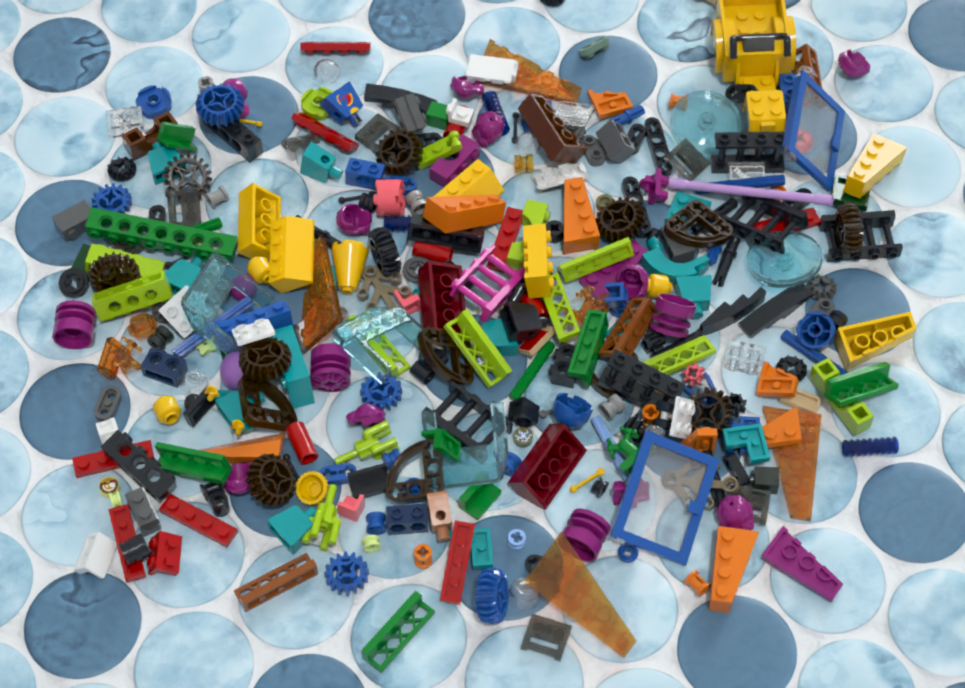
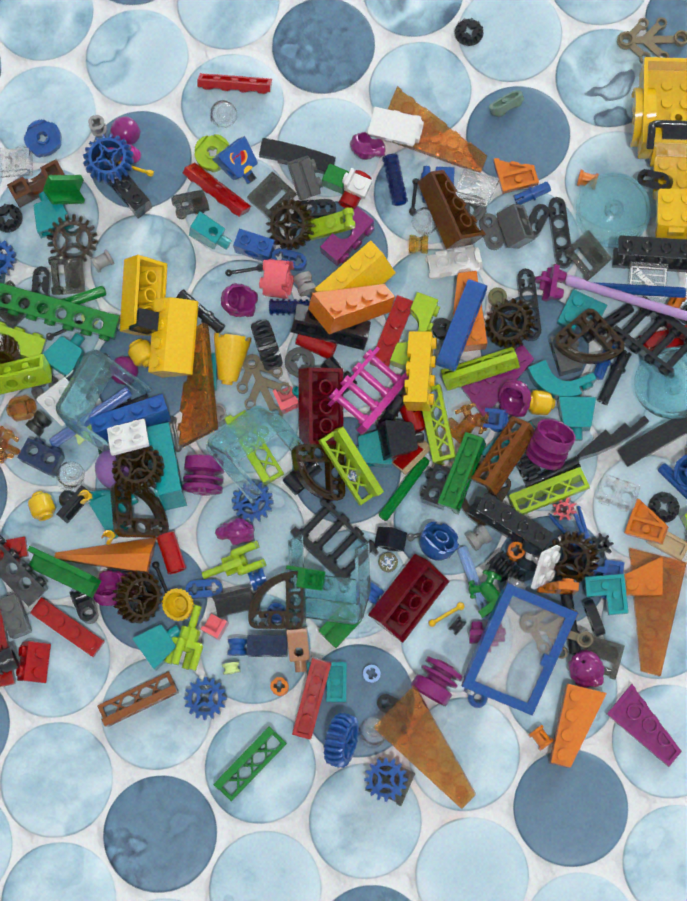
camera: 10 degrees right, 20 degrees up
black wheel [358,193,377,214] -> none
magenta hair [471,111,504,147] -> none
teal arm [646,228,664,251] -> none
pearl dark grey brick [749,466,779,494] -> none
none -> black panel [129,308,159,335]
none -> blue gear [364,758,408,802]
none -> blue beam [436,279,487,372]

